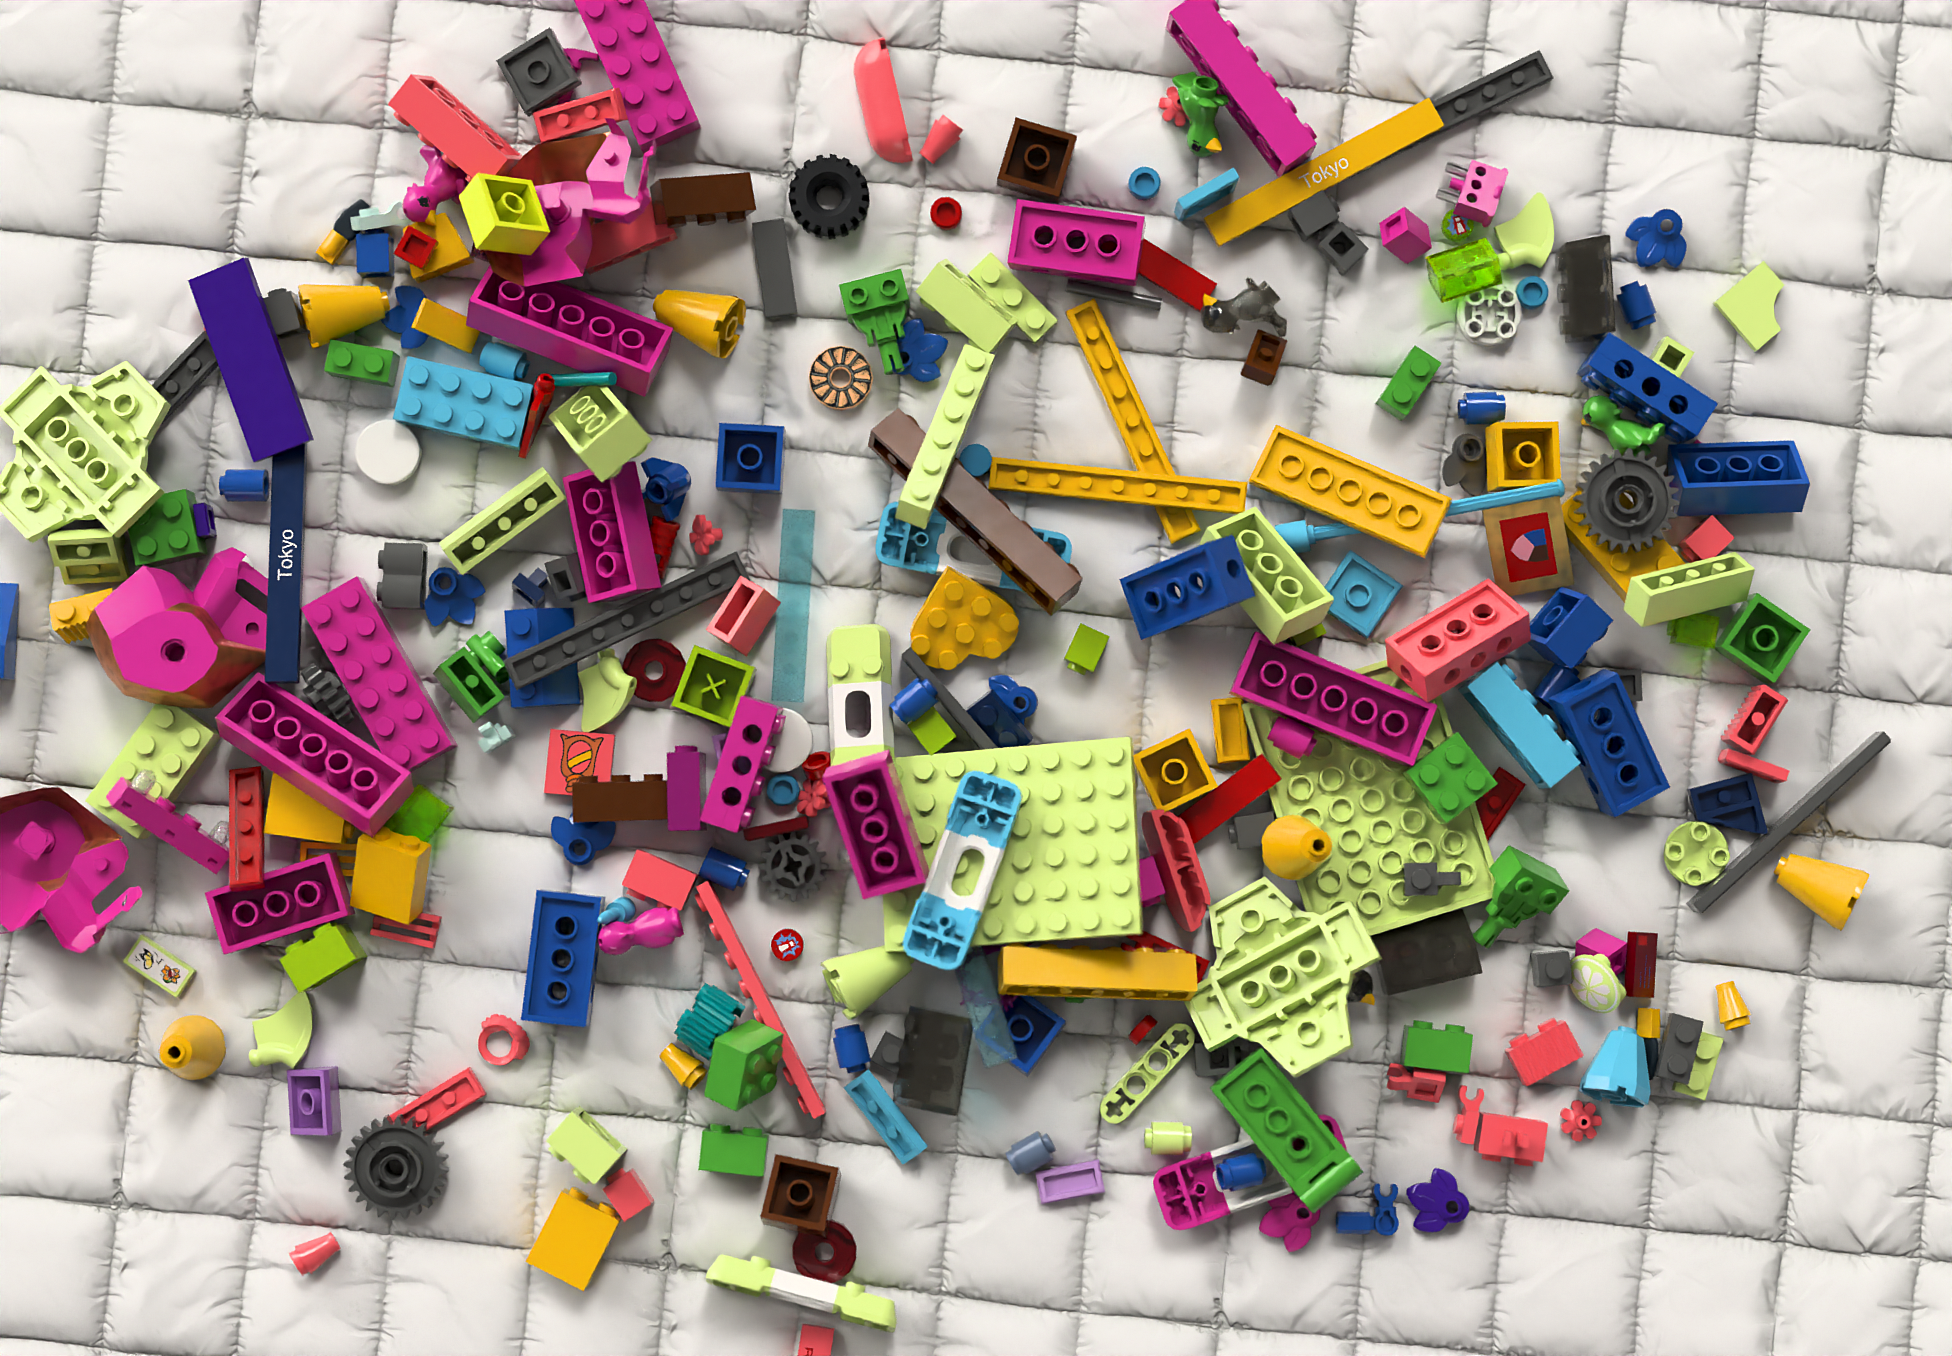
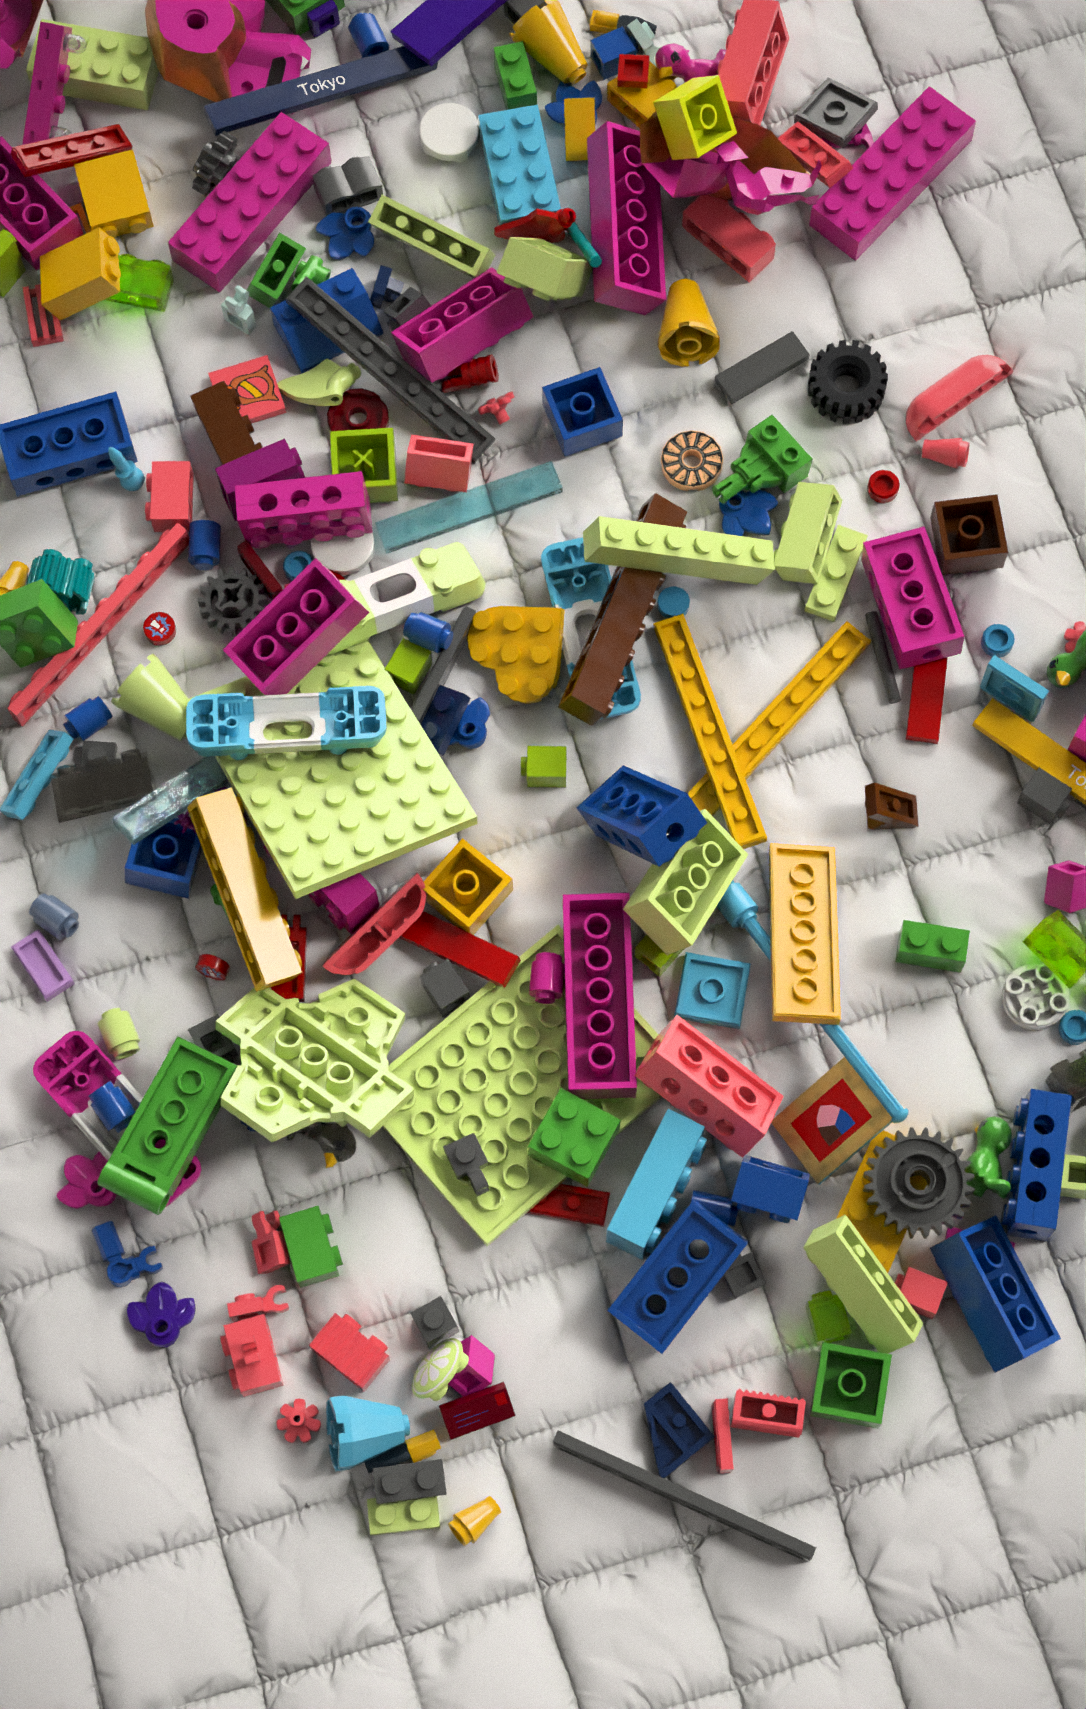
camera: 70 degrees right, 15 degrees down
dark pink brick [215,672,414,838] -> none
medium azure brick [479,342,530,381] -> none
blue plate [551,813,616,865] -> none
dark pink animal [597,907,684,956] -> none
blue brick [641,457,691,522] -> none
reddish brown brick [650,172,756,228] -> none
yellowish green beam [1099,1022,1195,1124] -> none
clear smoke animal [1201,277,1287,337] -> none
yellow tile [1210,697,1250,764] -> none
yellow cone [1261,815,1332,880] -> none
dark grey brick [1317,222,1369,276] -> none
clear smoke slope [1370,909,1483,995] -> none
dark grey plate [1442,434,1487,497] -> none
blue brick [1457,392,1506,425] -> none
bright green brick [1473,845,1569,949] -> none
yellow brick [1485,422,1561,492] -> none
yellowish green dish [1664,821,1730,886] -> none
yellow cone [1774,853,1870,931] -> none

